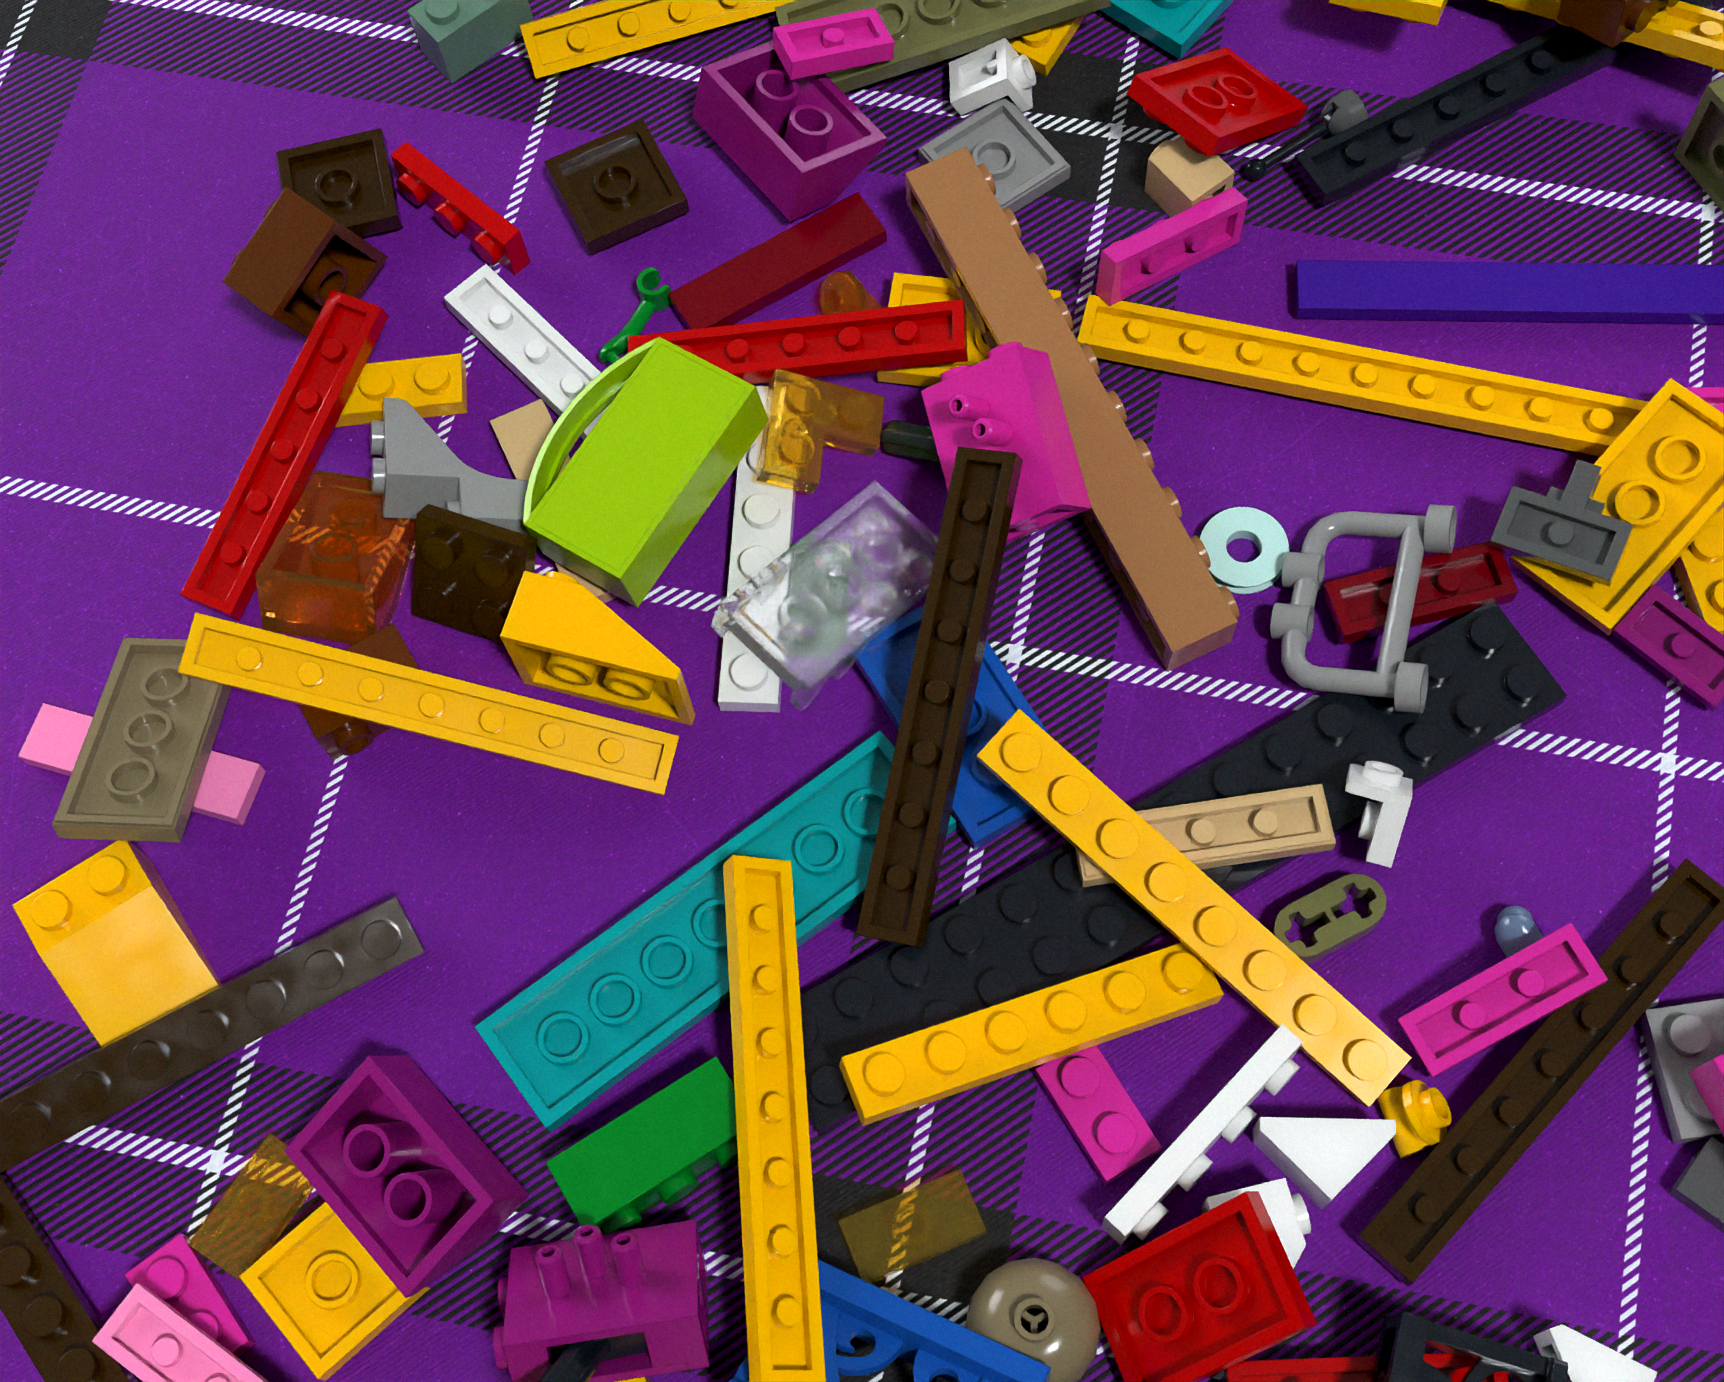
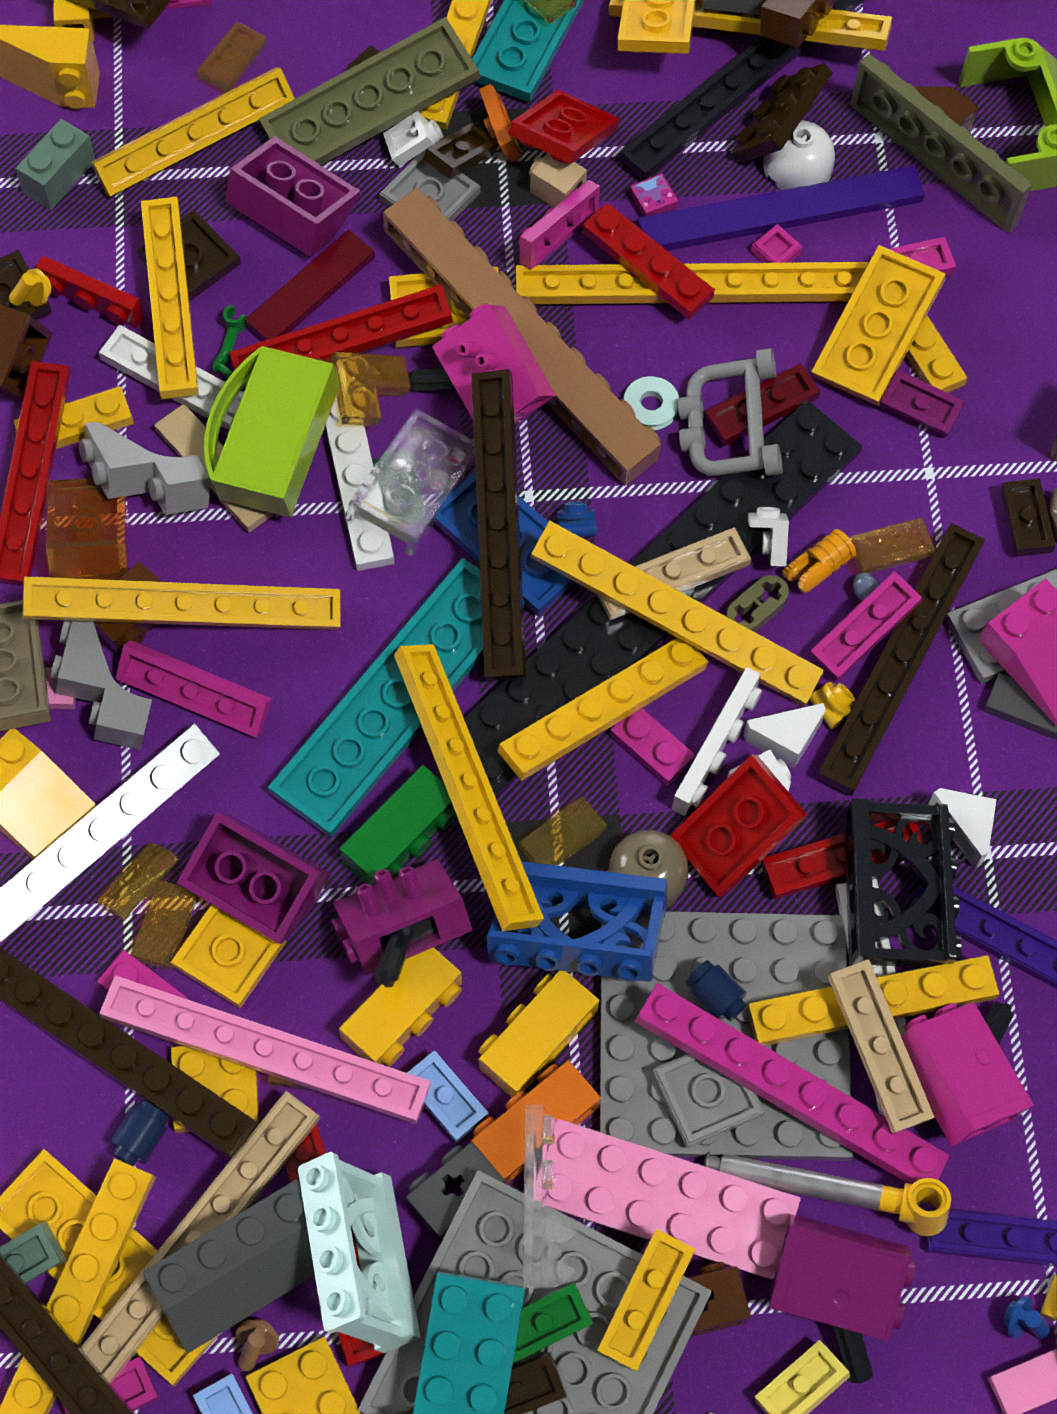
camera: 25 degrees left, 0 degrees up
dark brown plate [412,504,537,645] -> none
yellow slope [500,571,696,726] -> none
dark pink plate [772,8,895,80] -> none
clear orange plate [820,270,883,315] -> none
hinge [1244,88,1369,181] -> none
dark grey hinge [1490,459,1633,587] -> none
none -> yellow plate [9,269,51,306]
none -> light grey arch [50,620,152,750]
none -> clear yellow plate [97,842,178,920]
none -> dark pink plate [115,640,272,738]
none -> yellow plate [141,197,199,399]
none -> dark brown plate [423,123,498,179]
none -> orange plate [479,84,523,163]
none -> blue plate [557,501,597,537]
none -> red plate [582,202,715,320]
none -> dark pink tile [629,173,678,217]
none -> dark brown plate [729,63,833,165]
none -> dark pink tile [751,224,803,263]
none -> white cylinder [763,120,835,190]
none -> light orange hinge [782,529,856,593]
none -> clear yellow plate [850,517,935,573]

